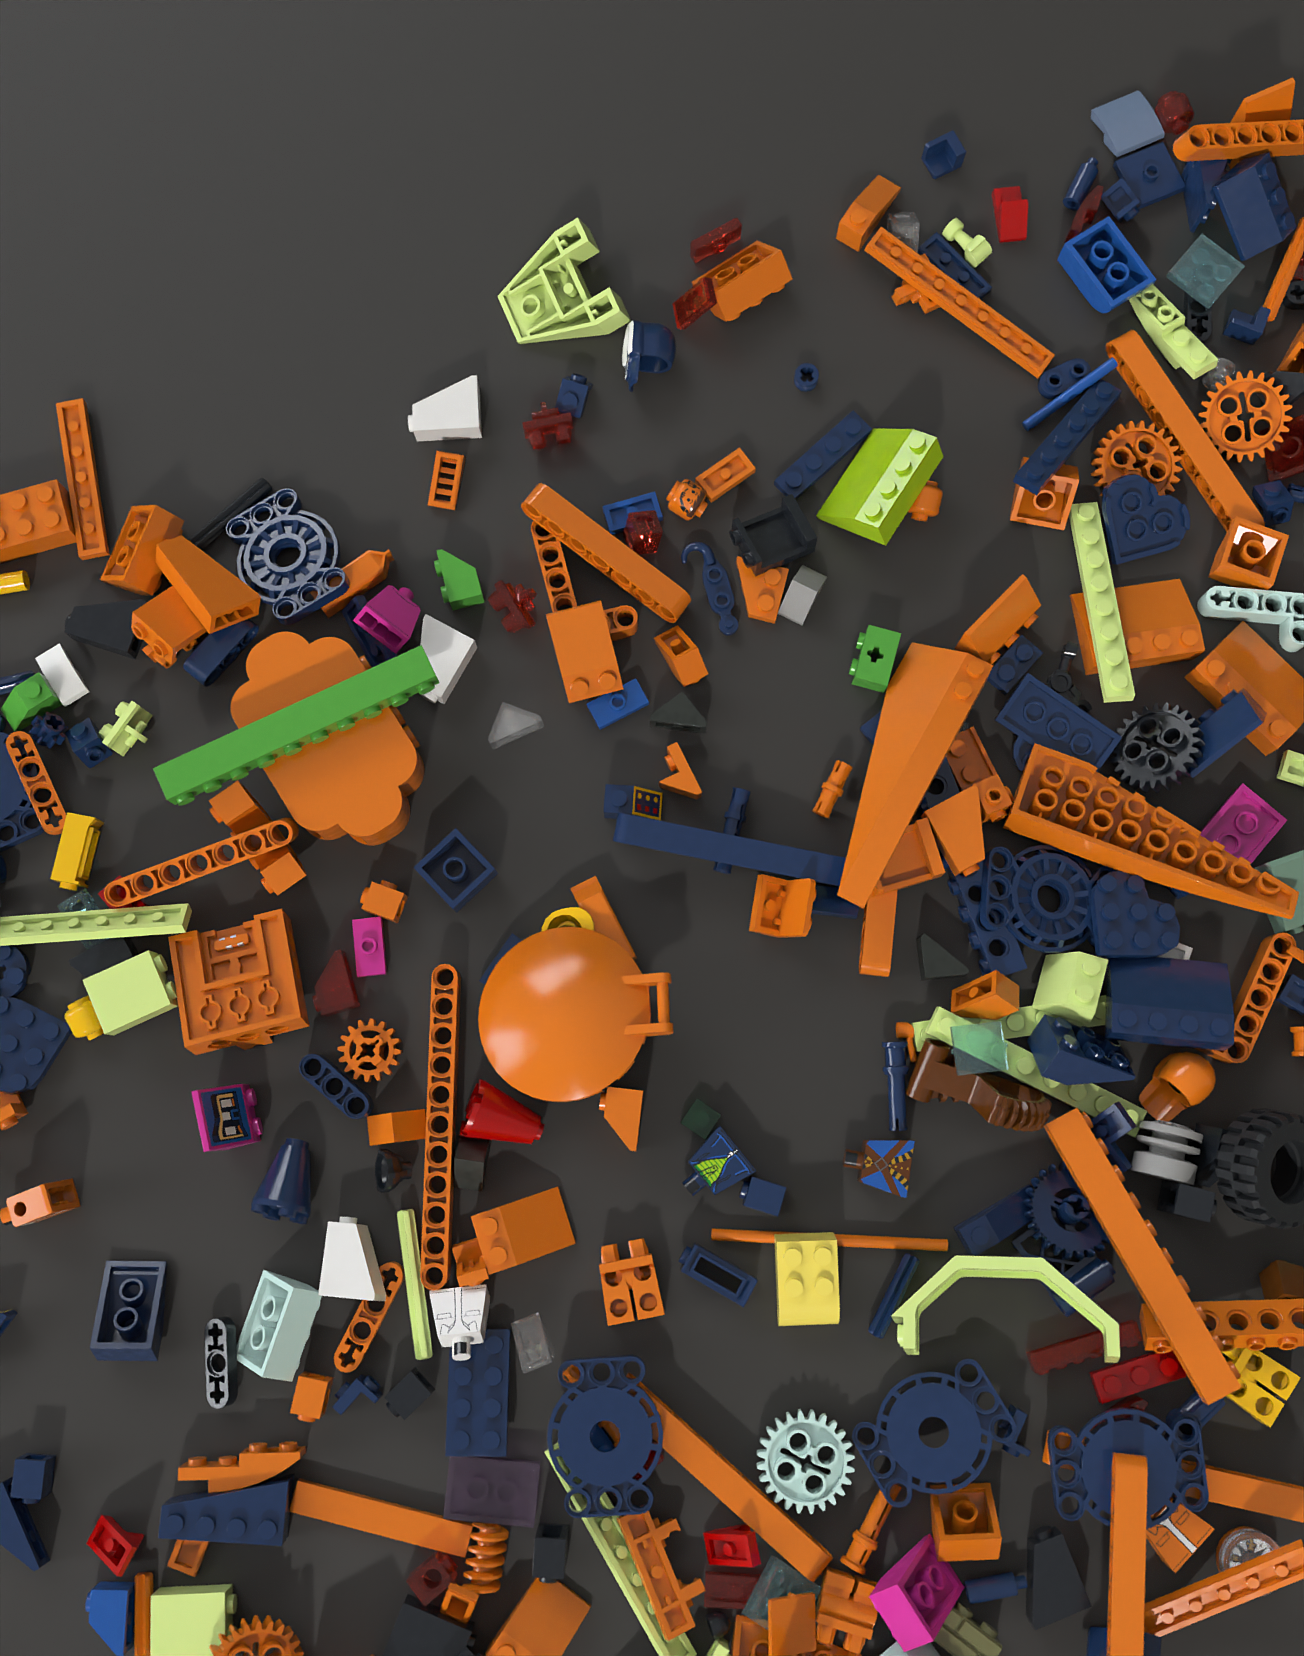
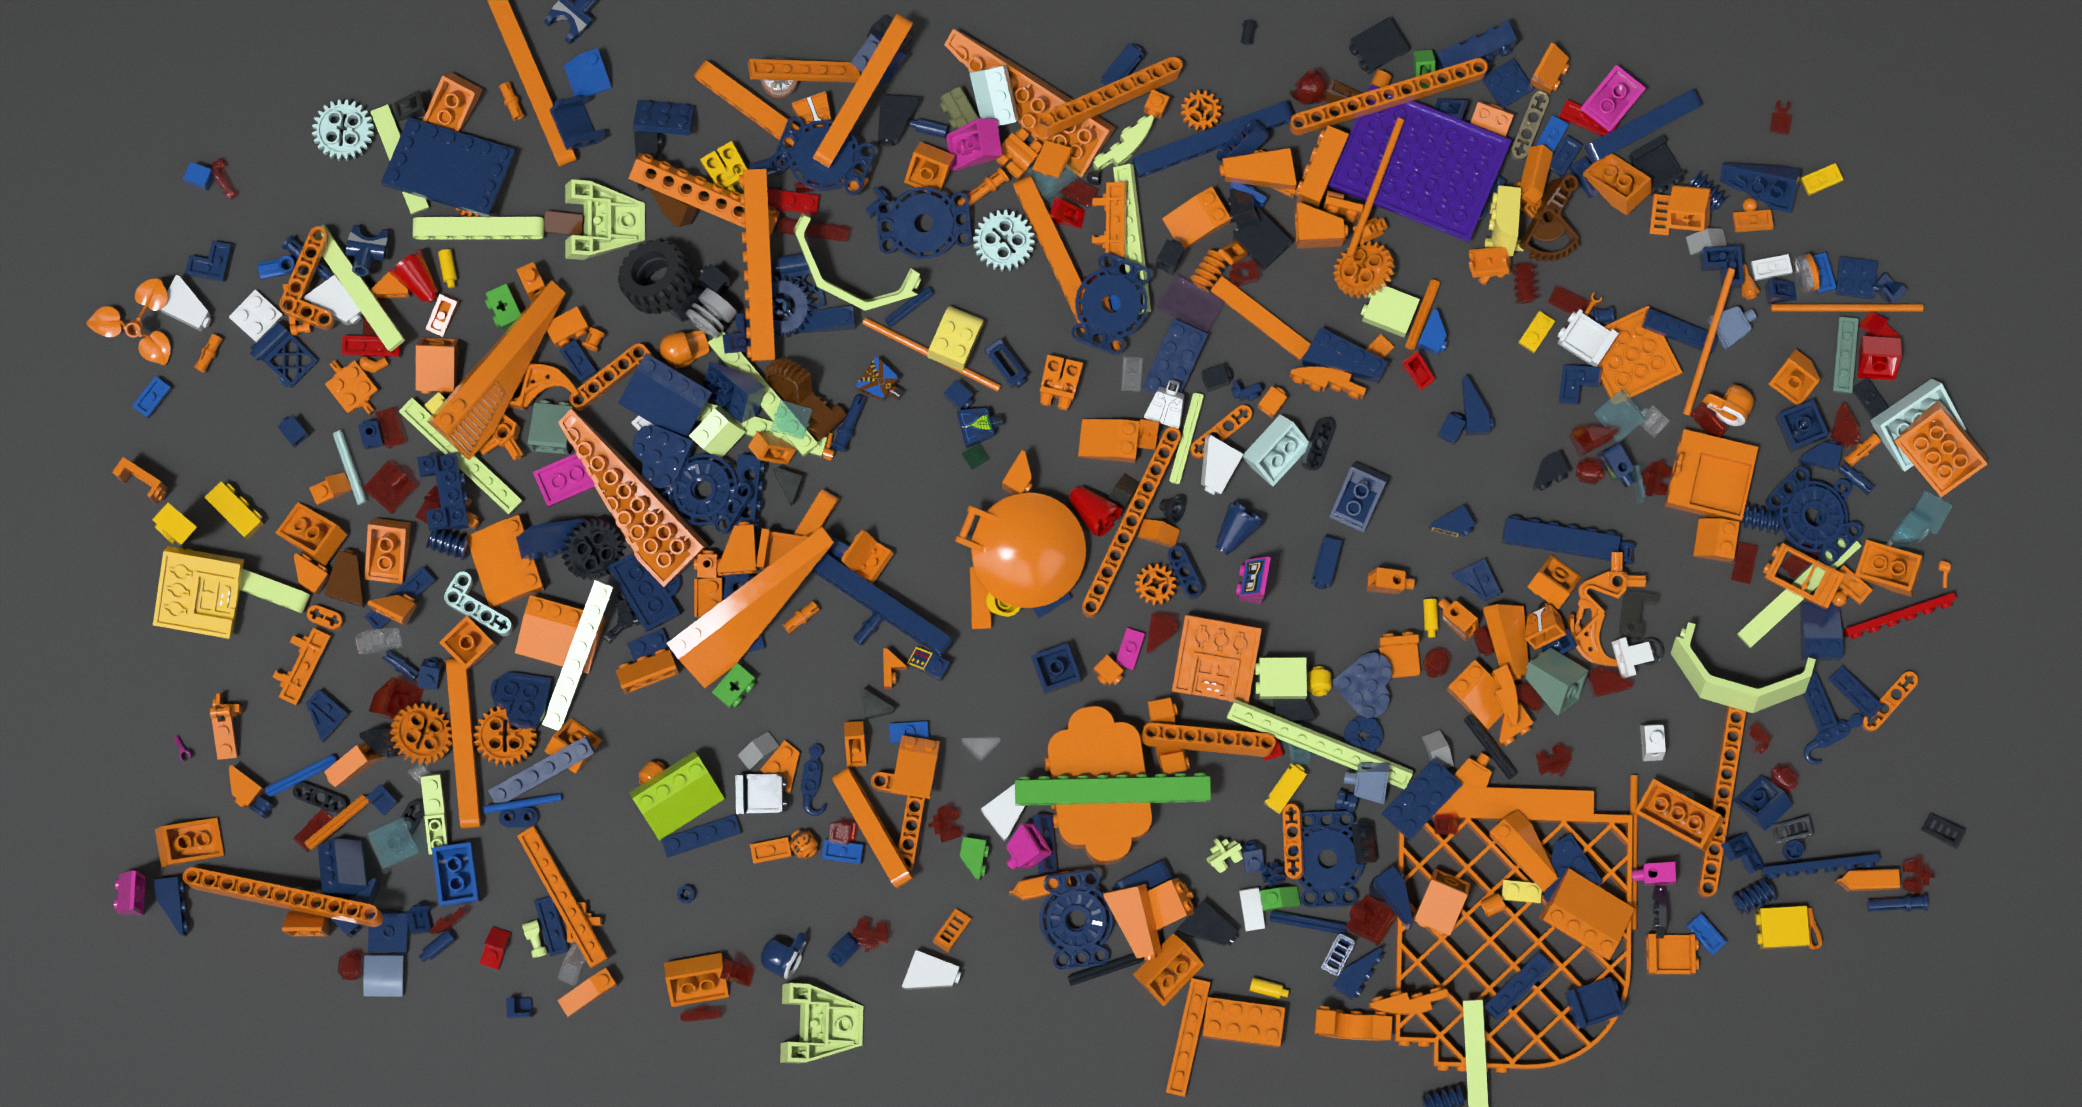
camera: 160 degrees left, 0 degrees up
none -> dark blue window [1311,536,1342,590]

